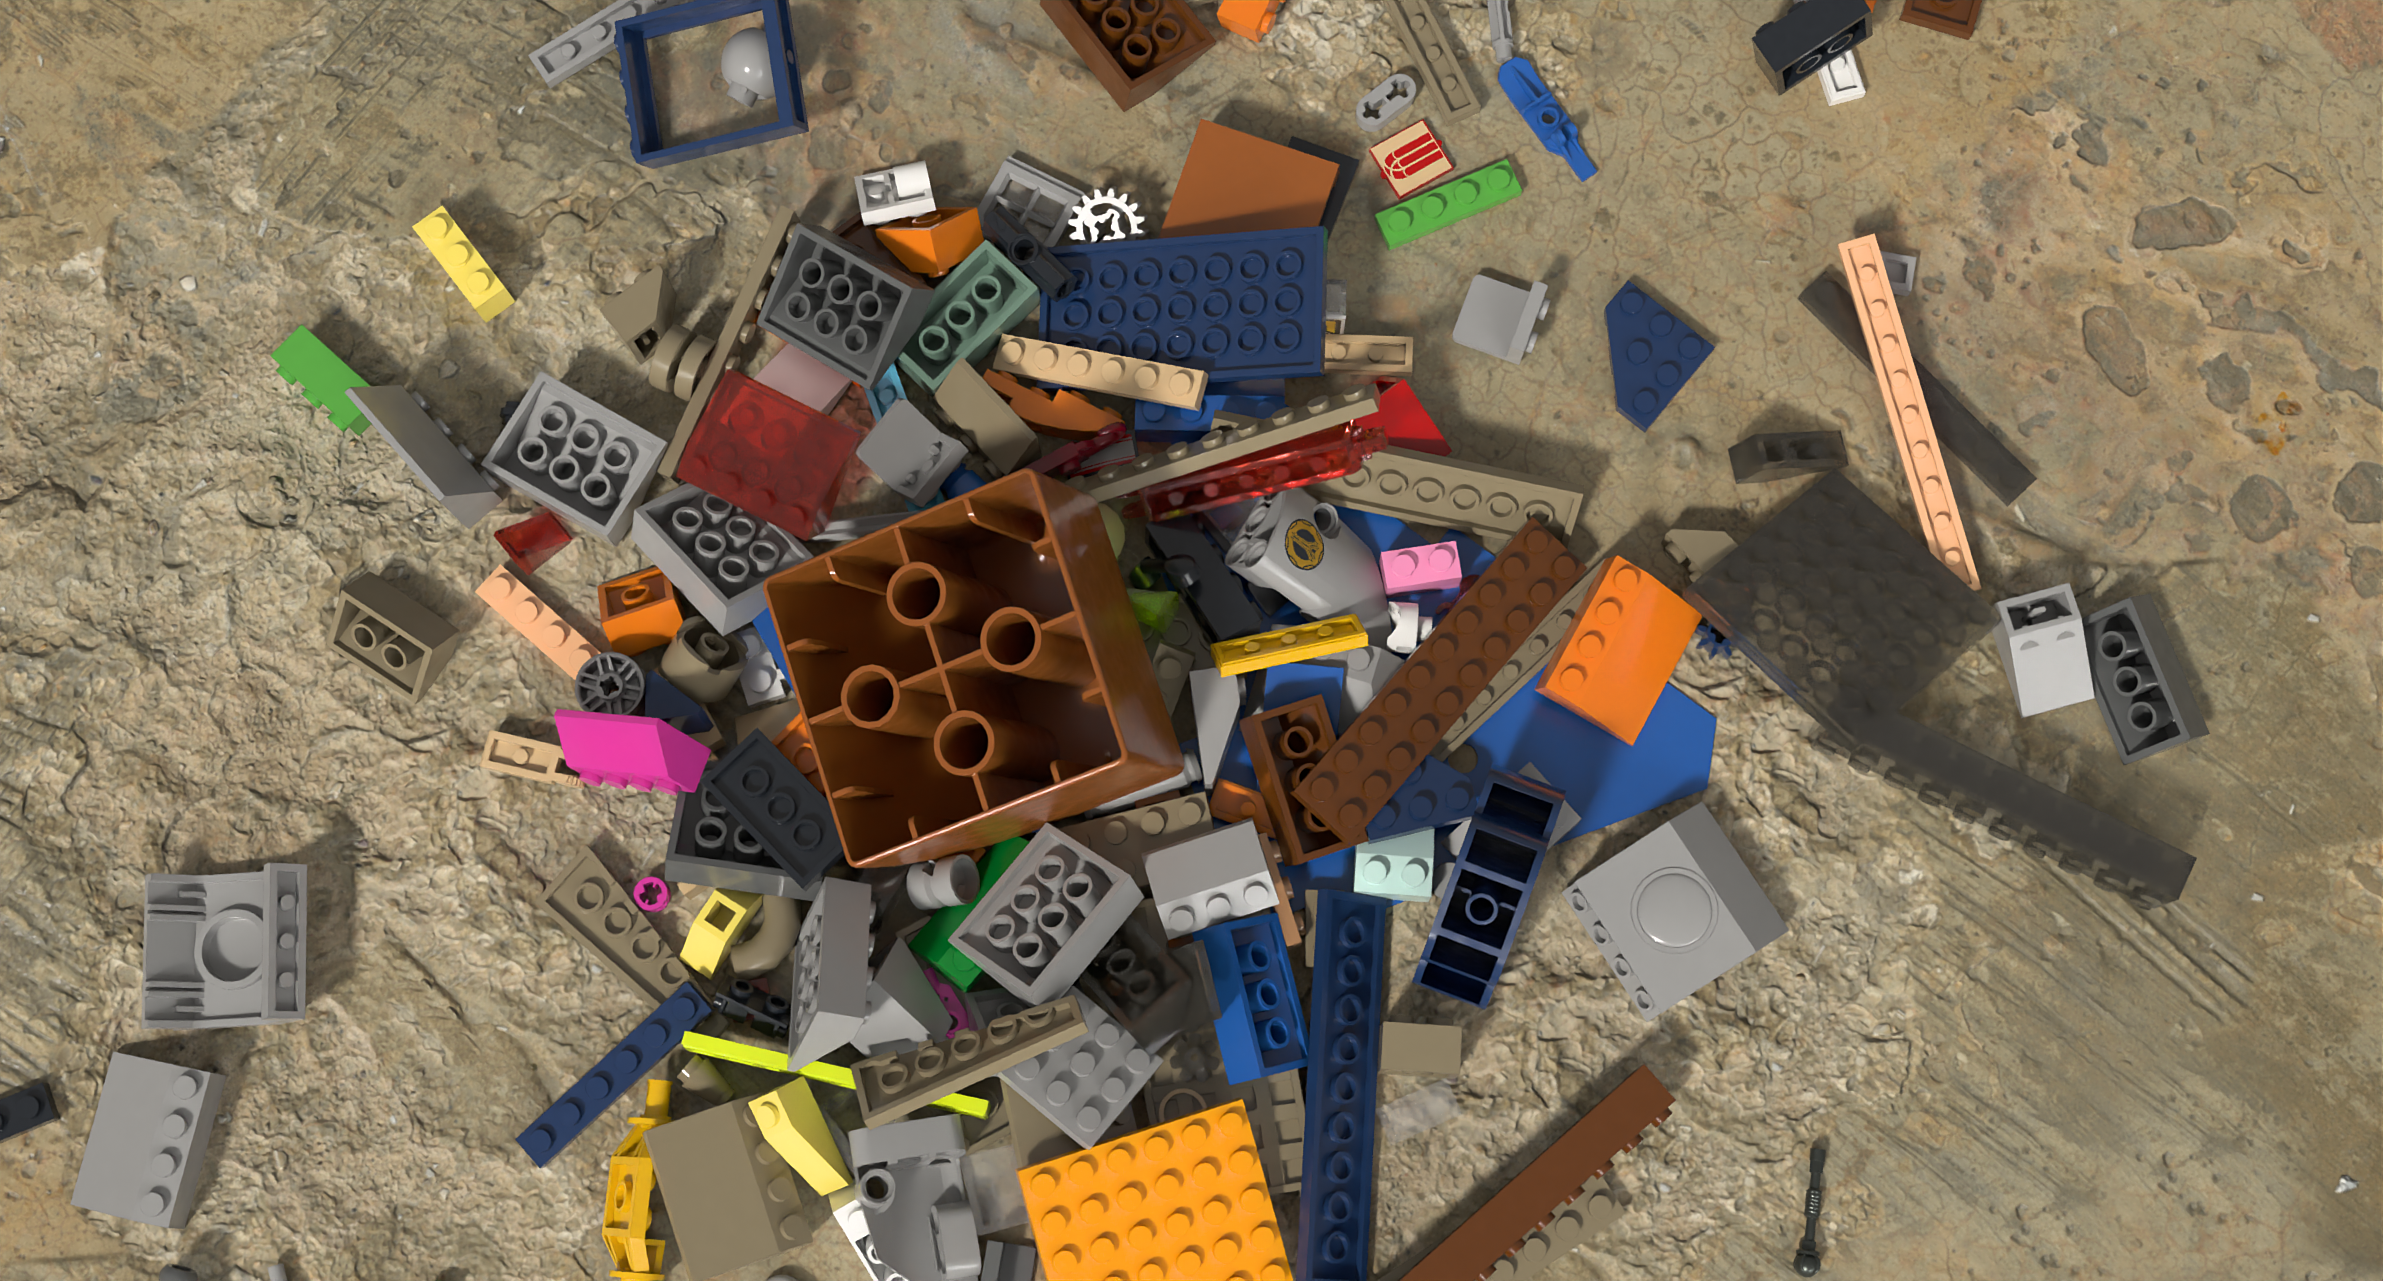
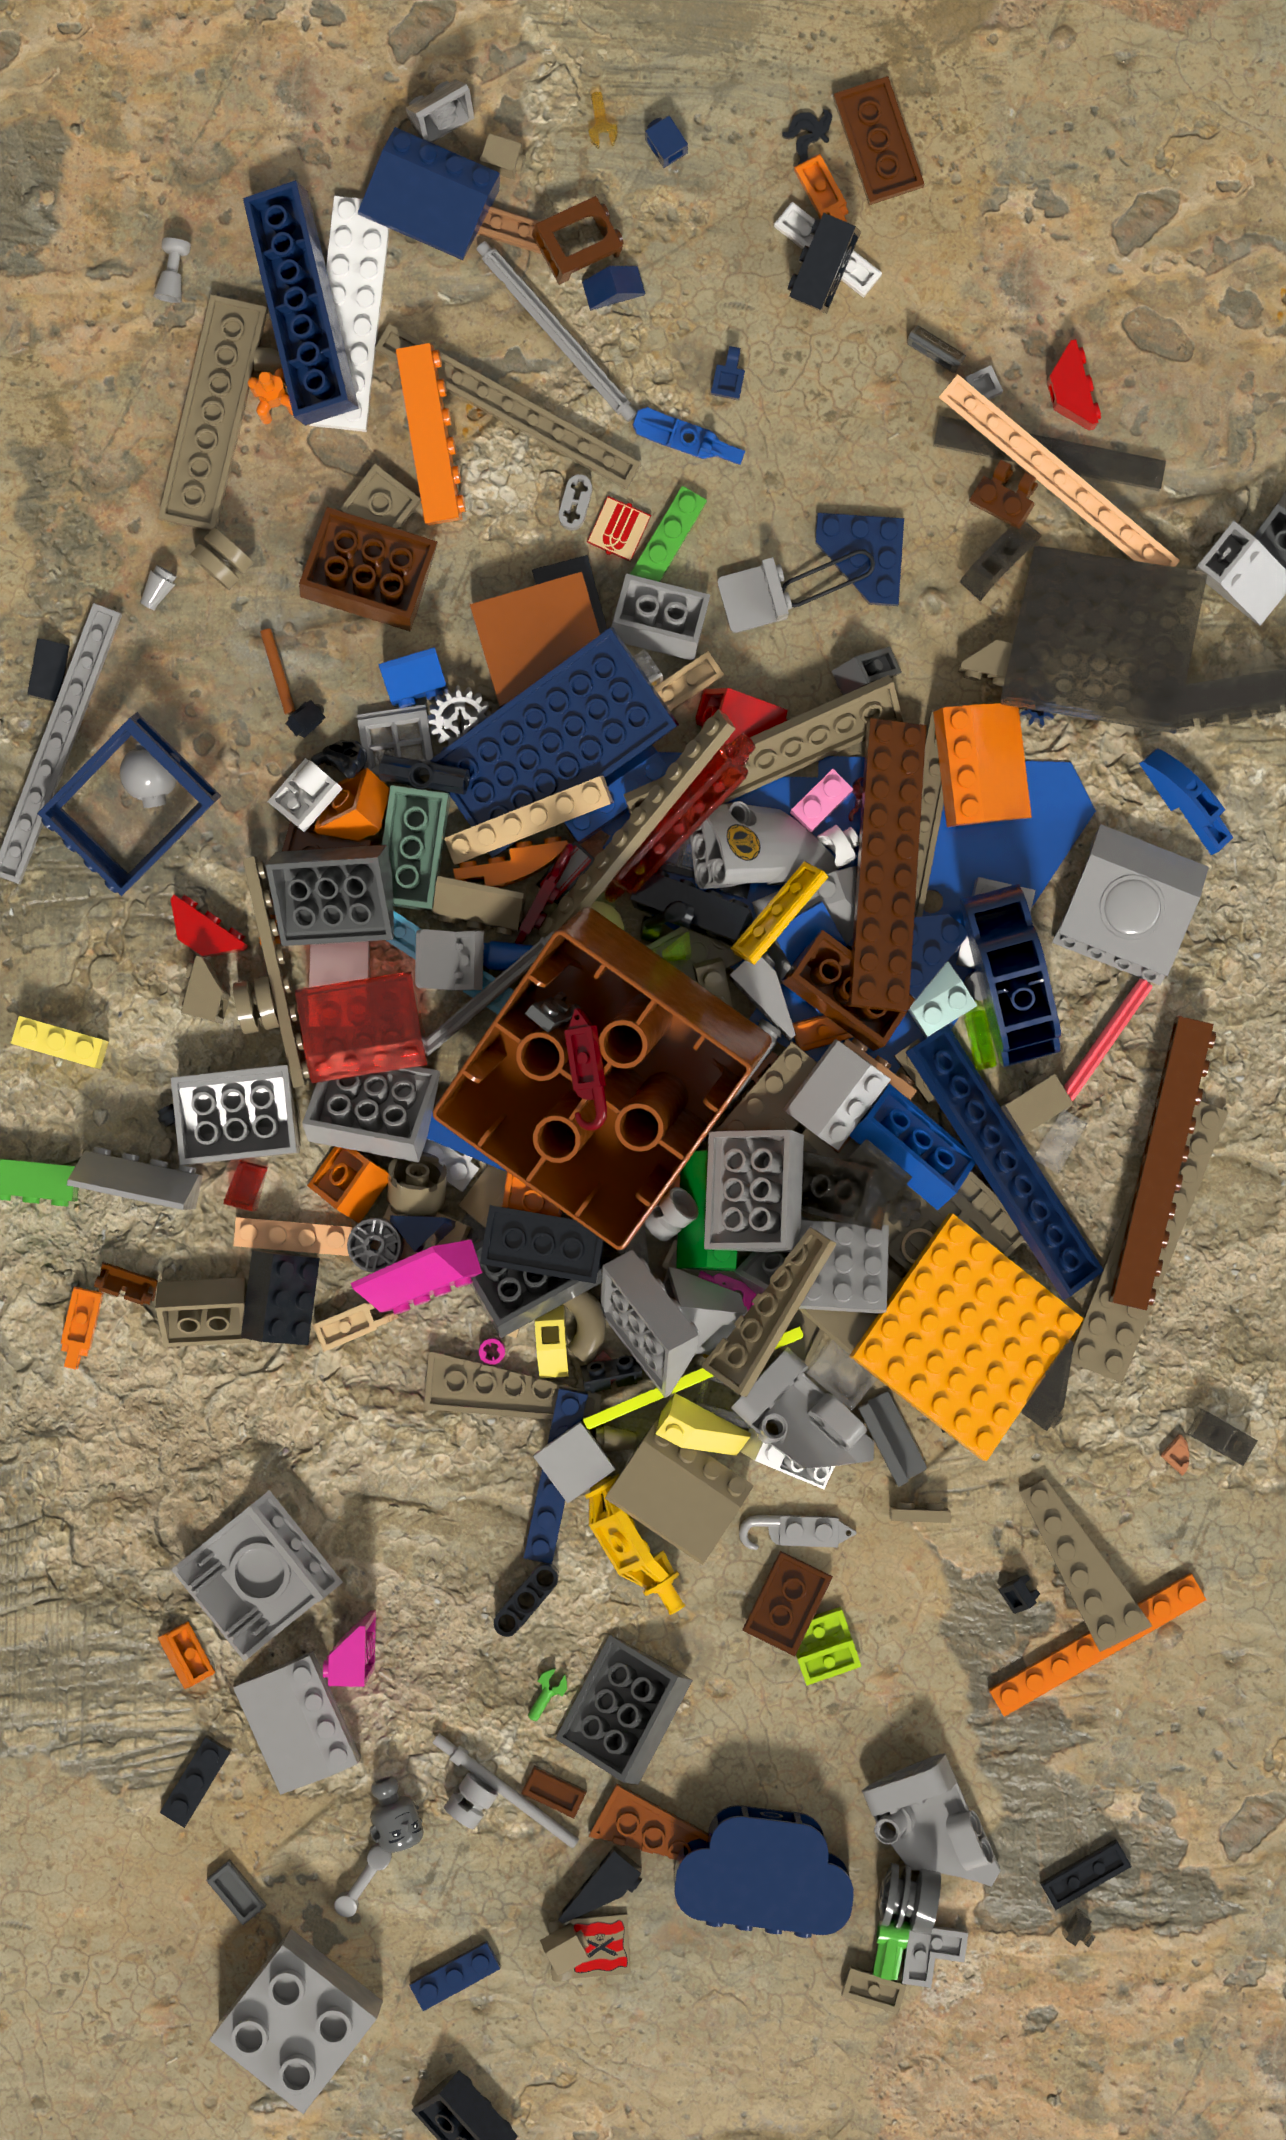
camera: 30 degrees left, 10 degrees up
none -> orange hinge [60,1286,104,1370]
none -> reddish brown hinge [94,1262,158,1306]
none -> orange slope [158,1621,215,1689]
none -> red slope [170,894,249,958]
none -> black brick [241,1250,320,1345]
none -> dark orange bar [260,628,295,715]
none -> black piece [285,700,326,738]
none -> black piece [310,740,367,778]
none -> dark pink slope [323,1610,376,1687]
none -> blue slope [378,647,448,708]
none -> black beam [493,1563,559,1637]
none -> dark grey hinge [525,992,581,1032]
none -> light grey tile [533,1421,616,1503]
none -> dark red plate [564,1008,607,1131]
none -> light grey slope [612,574,710,661]
none -> dark blue plate [711,346,745,400]
none -> black piece [782,549,875,608]
none -> dark grey slope [832,647,902,695]
none -> dark grey slope [907,326,966,373]
none -> clear neon green slope [964,1010,997,1071]
none -> reddish brown plate [969,460,1038,530]
none -> red slope [1047,339,1101,431]
none -> coral axle [1064,978,1152,1101]
none -> blue slope [1139,748,1233,855]

